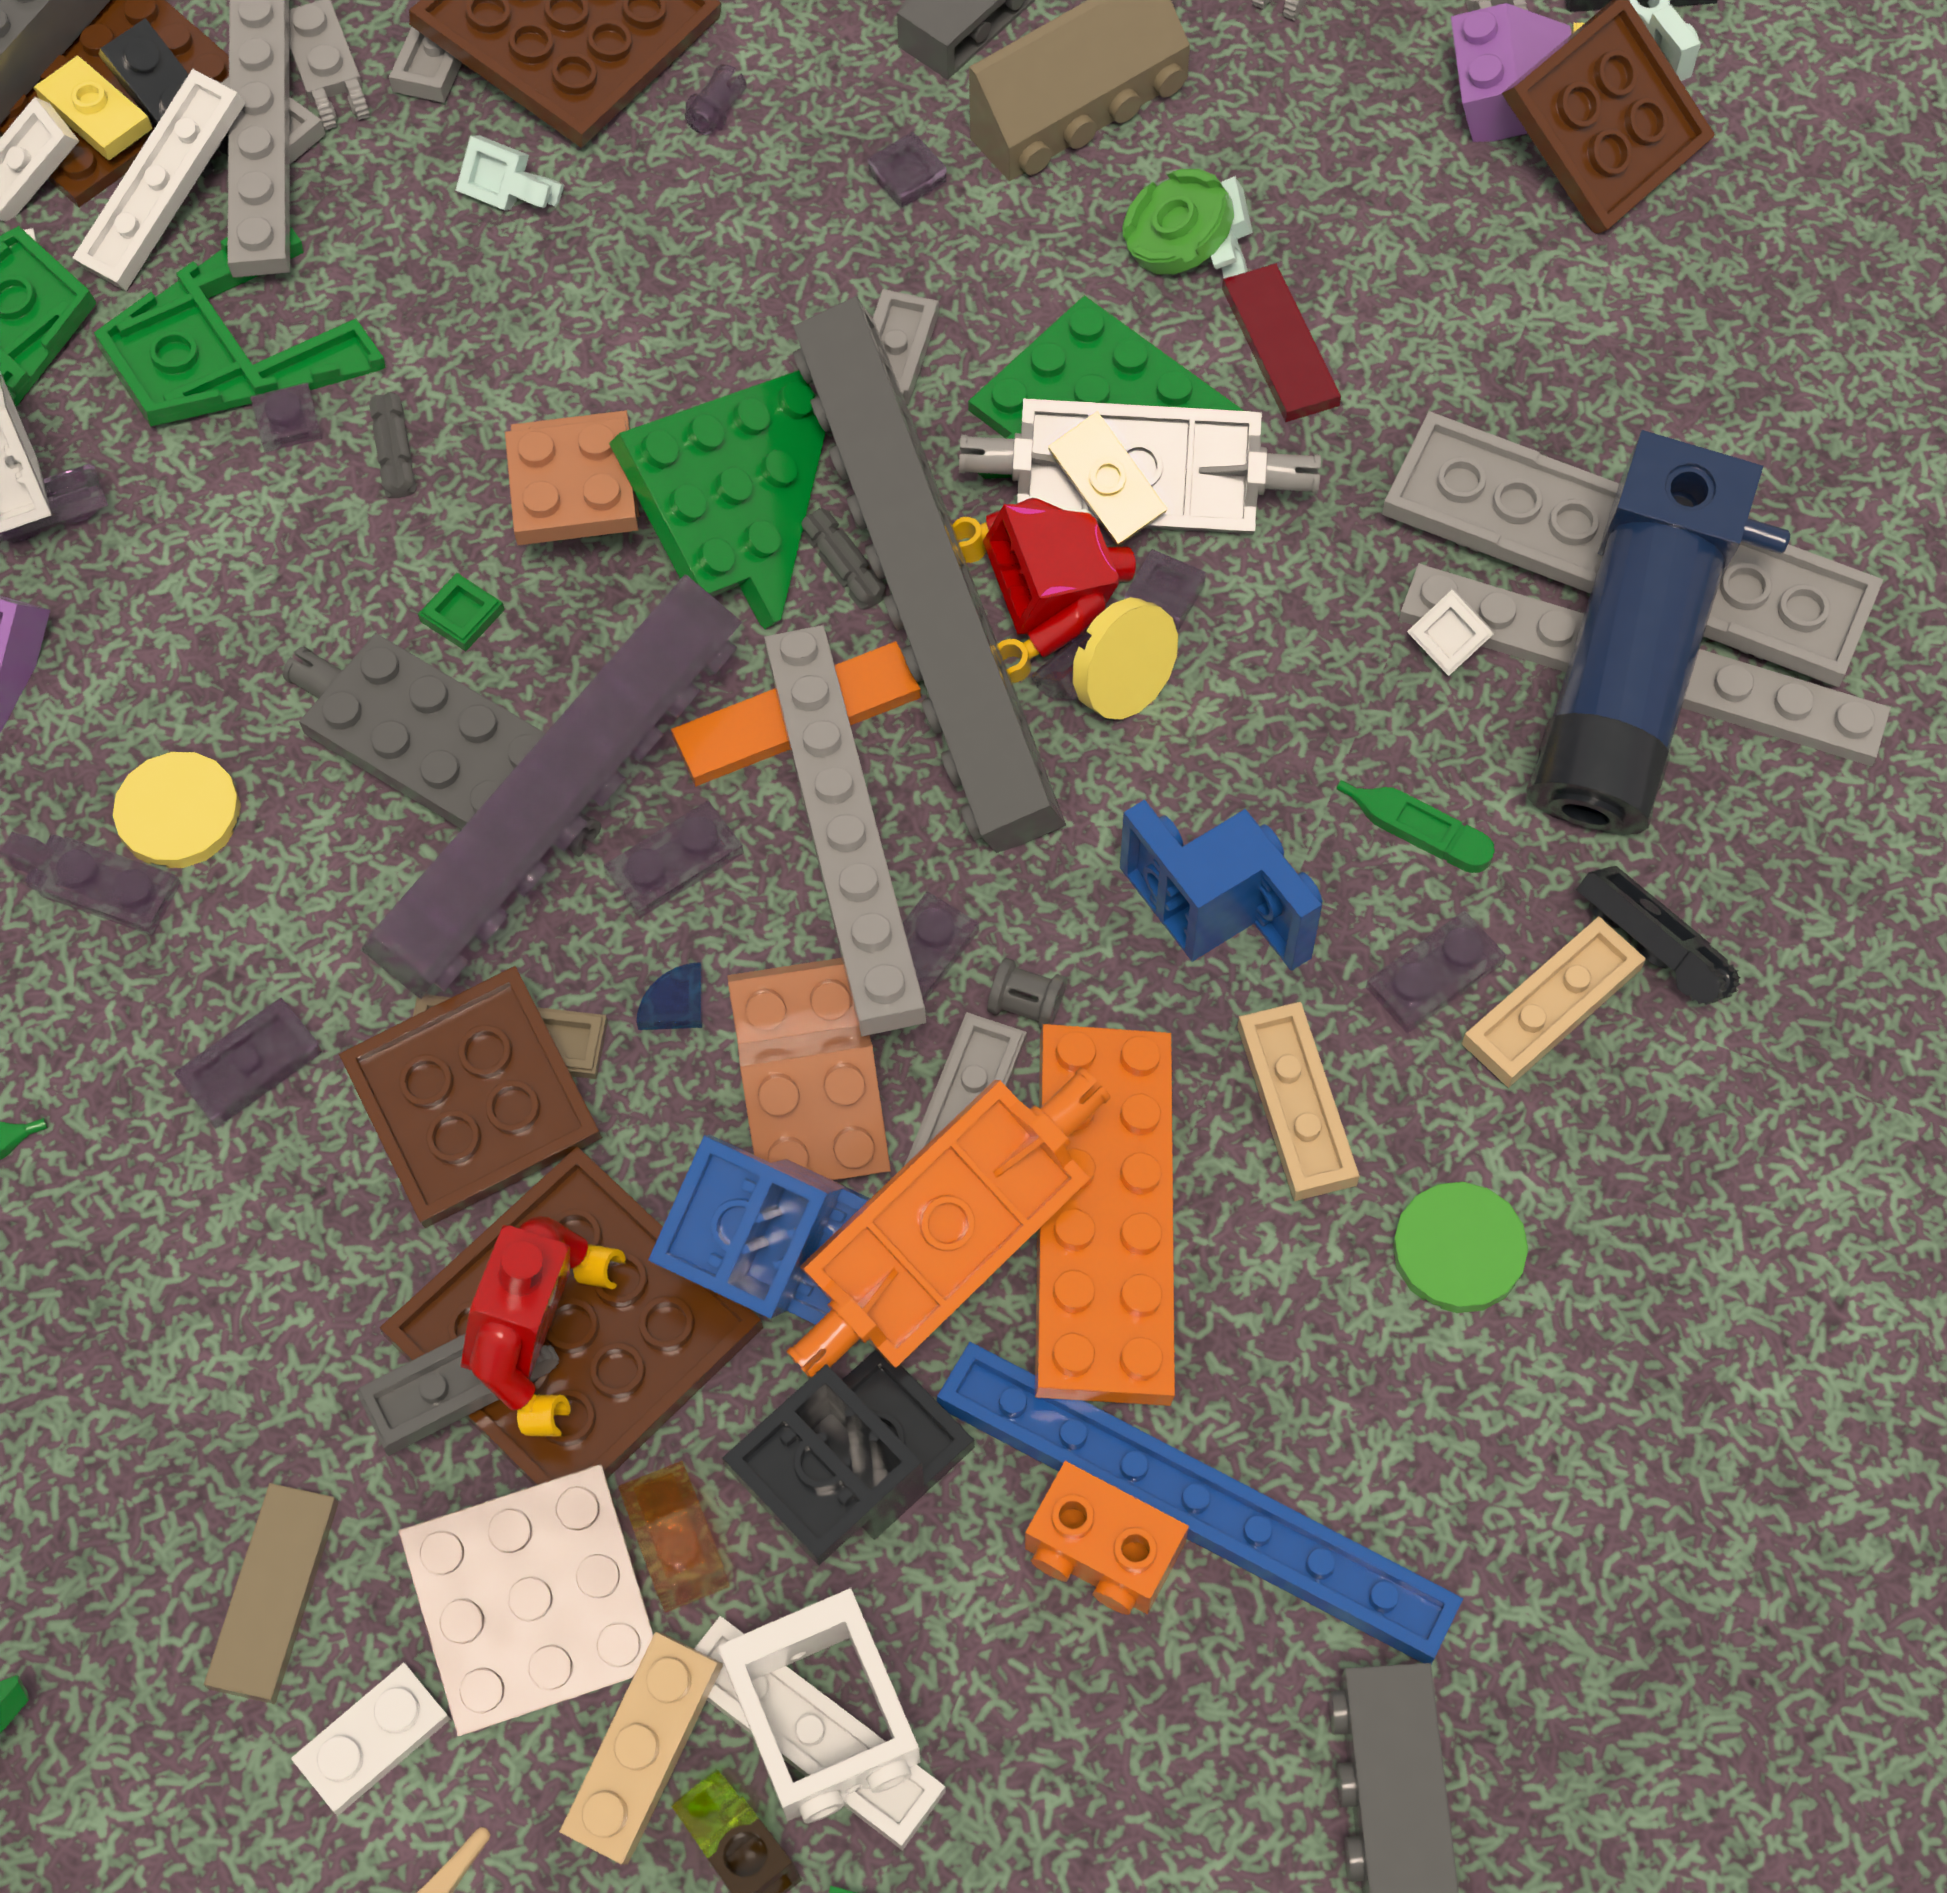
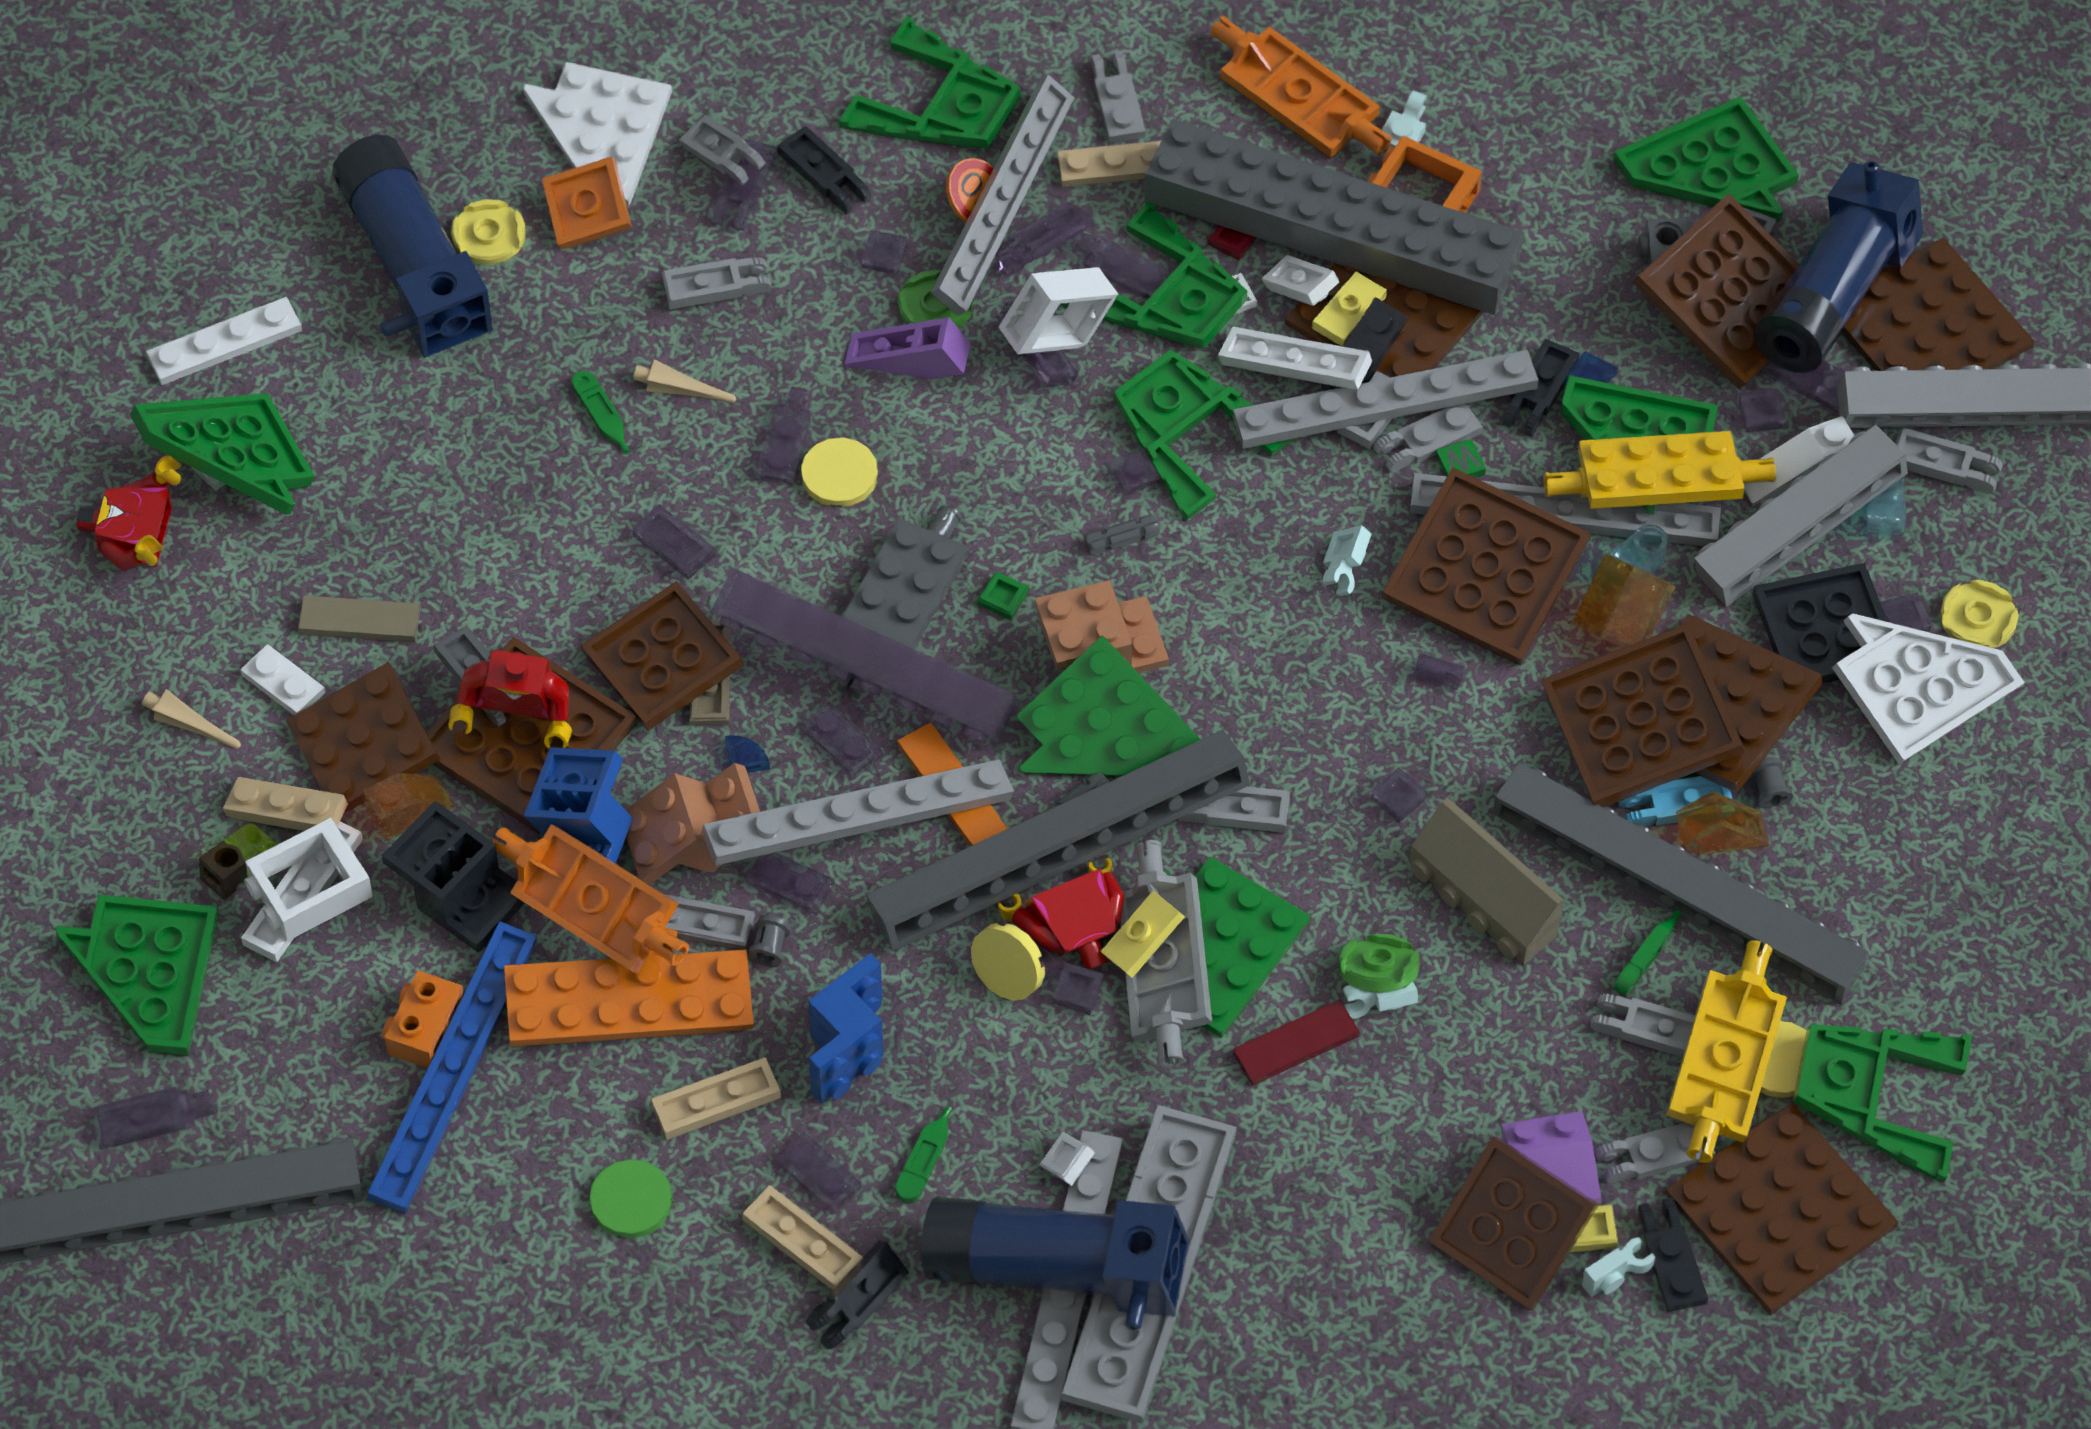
camera: 80 degrees right, 5 degrees down
none -> green tile [1436,439,1486,478]

